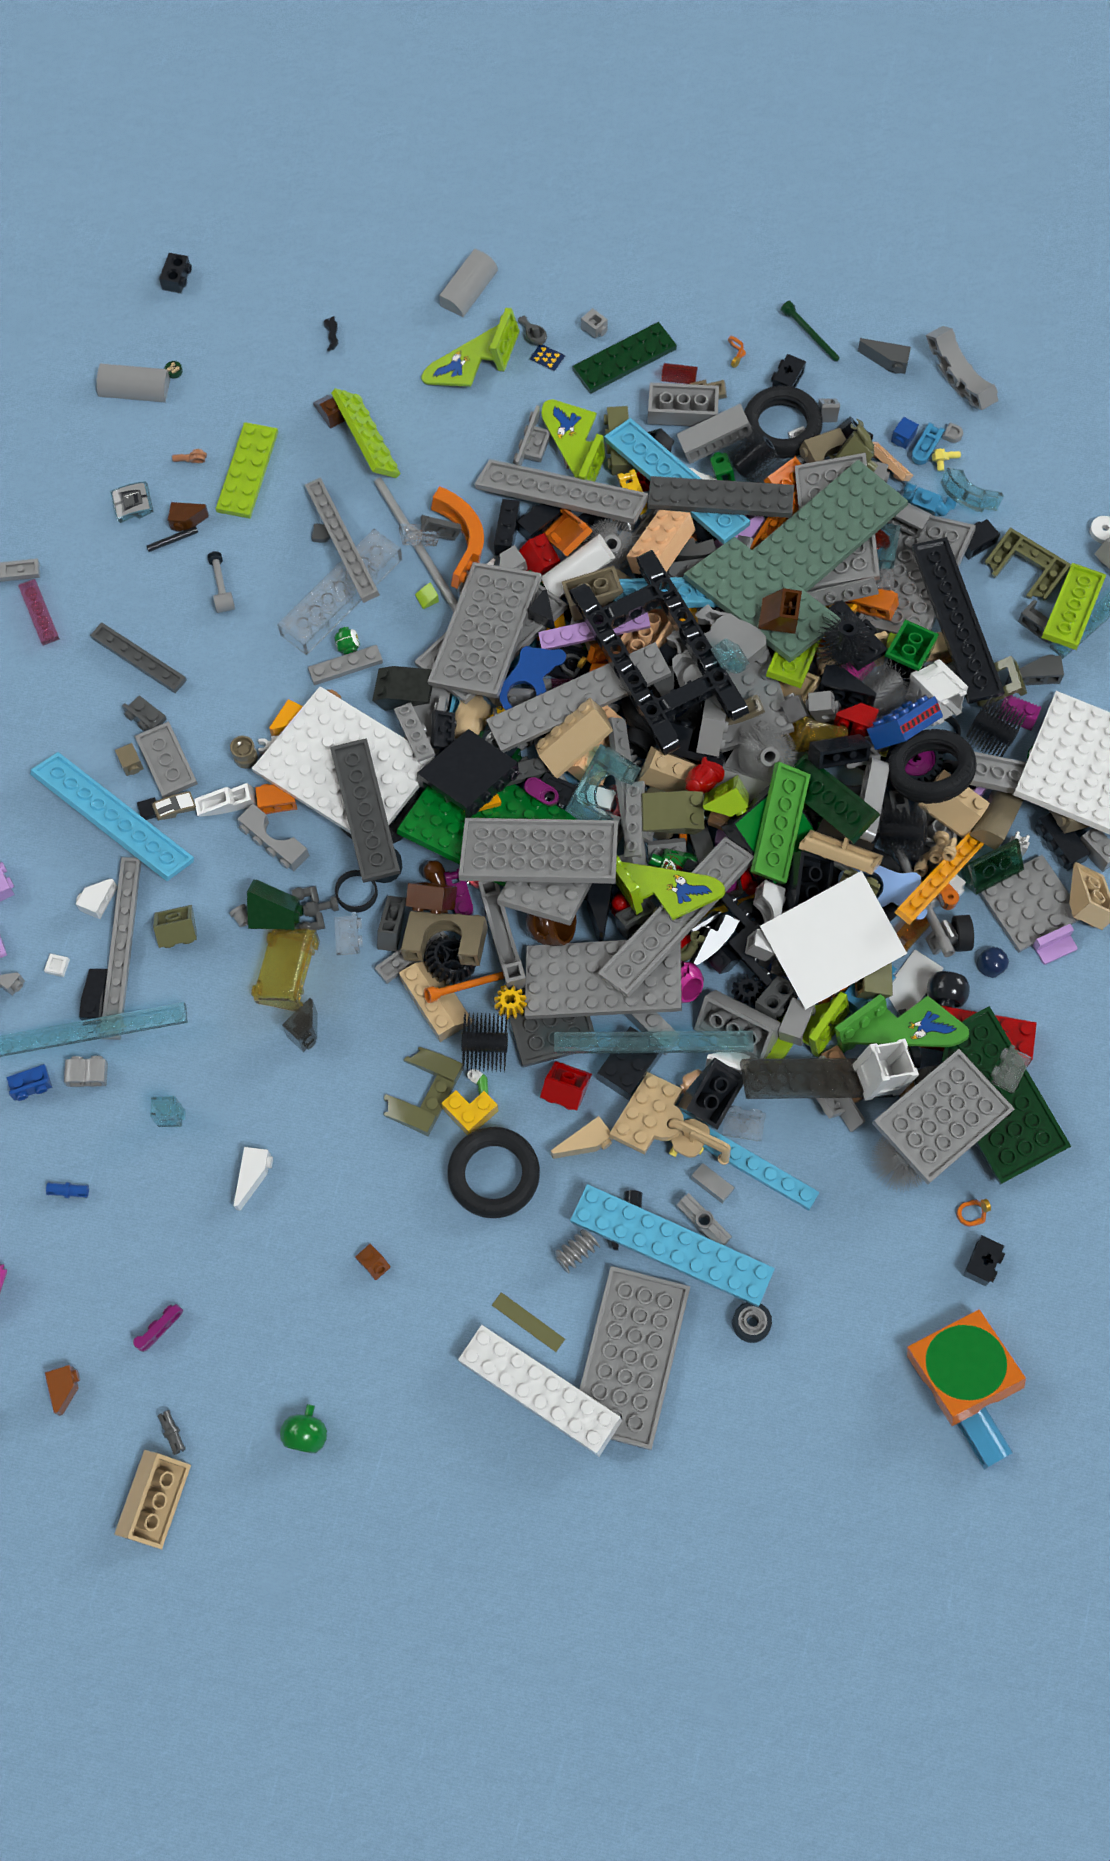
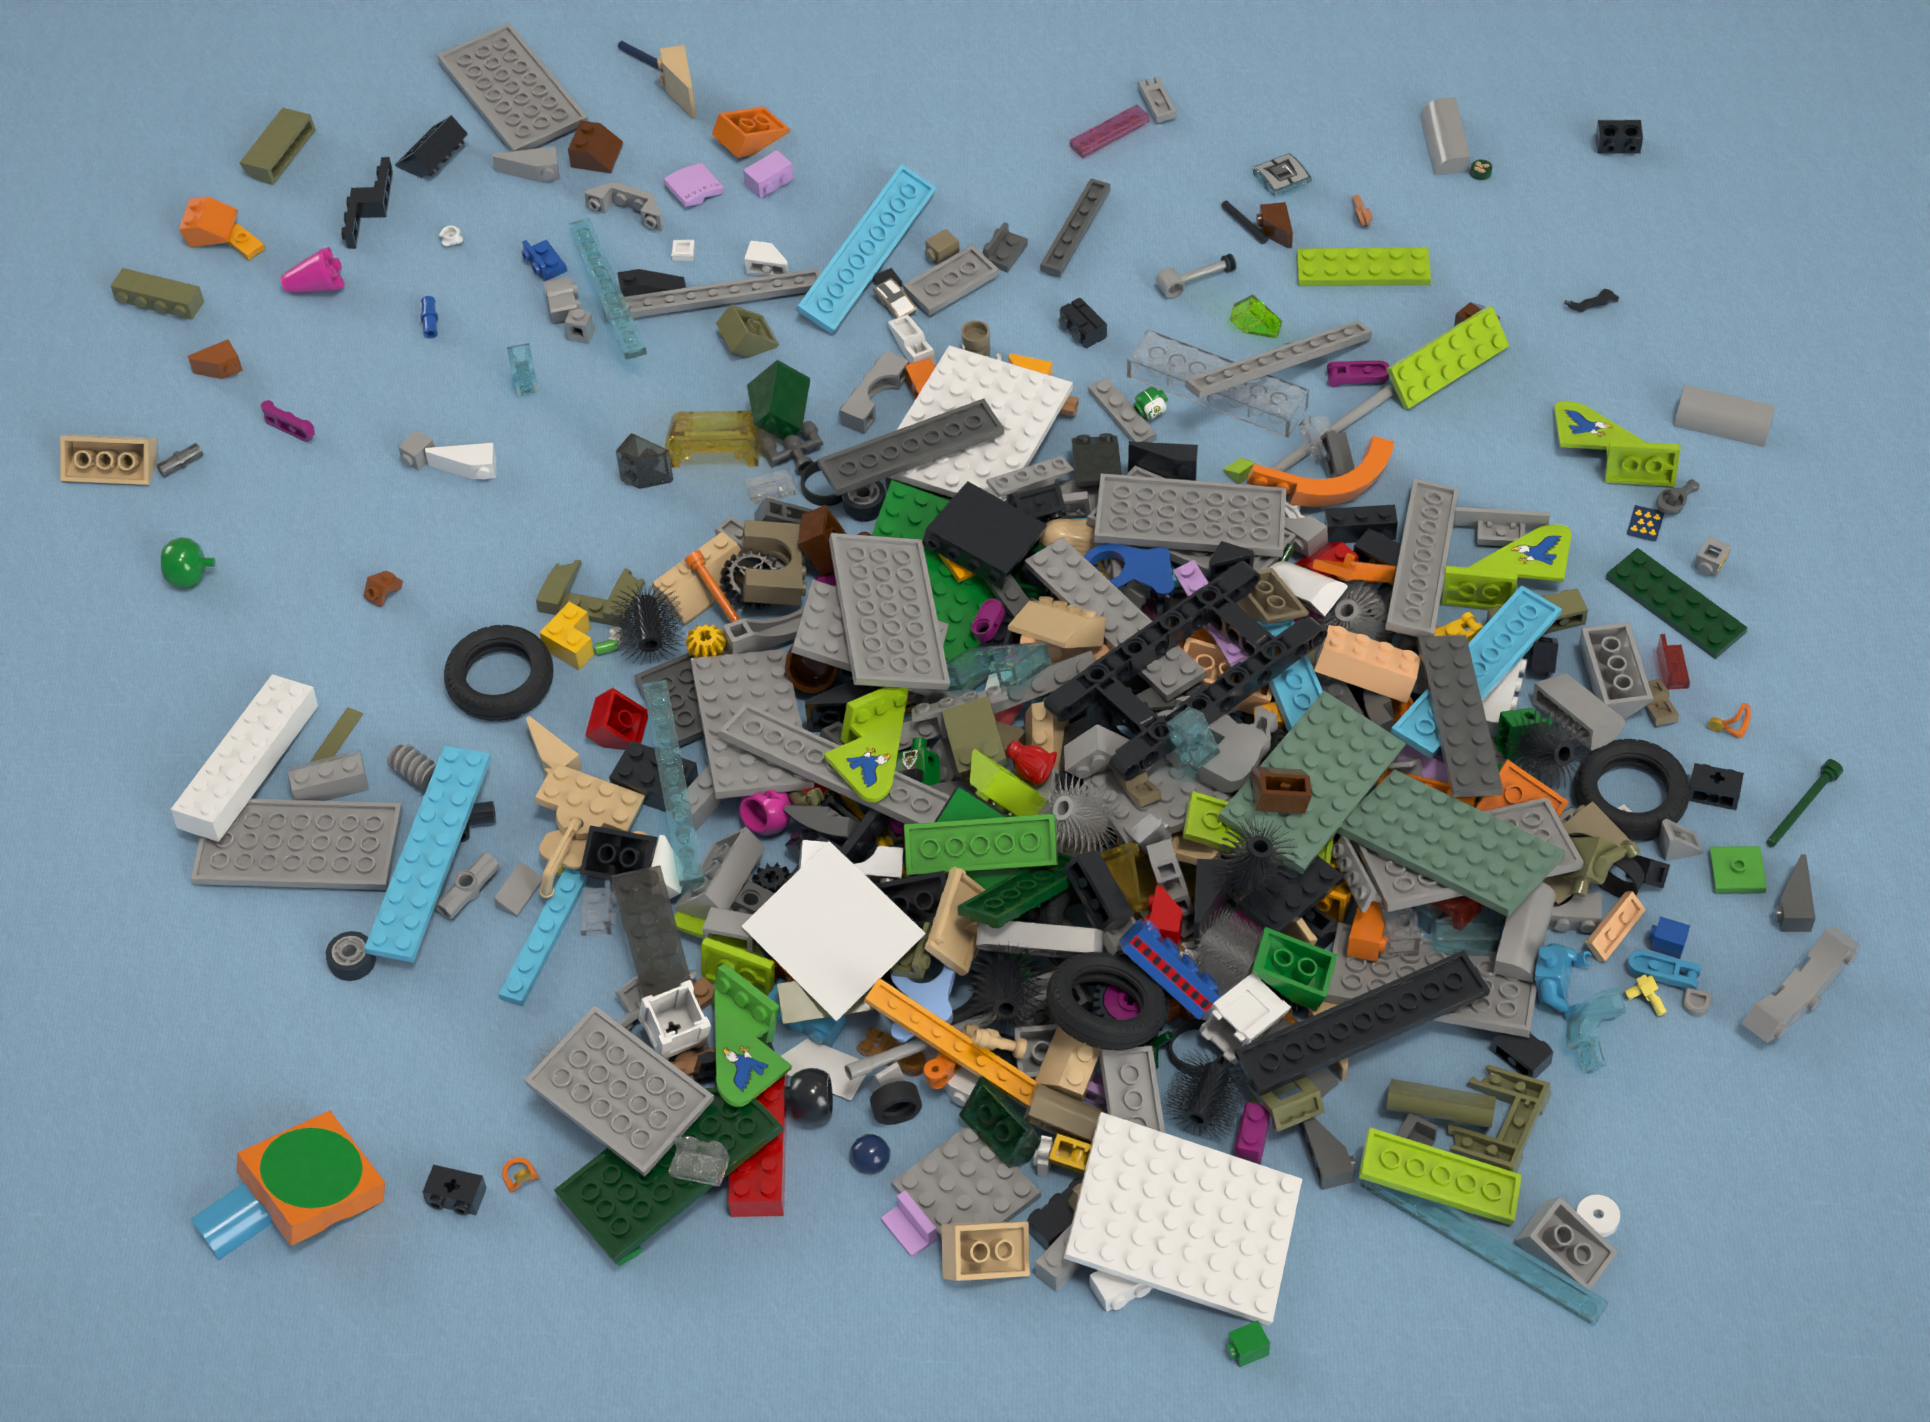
camera: 80 degrees right, 15 degrees down
none -> light grey slope [288,750,369,801]
none -> light grey brick [398,430,435,471]
none -> light grey brick [564,308,596,344]
none -> yellow brick [1049,1134,1091,1175]
none -> black brick [1059,297,1107,348]
none -> black slope [1128,441,1198,481]
none -> clear neon green slope [1229,294,1282,338]
none -> magenta plate [1327,360,1390,387]
none -> olive brick [1386,1079,1496,1128]
none -> bright green plate [1709,846,1767,893]

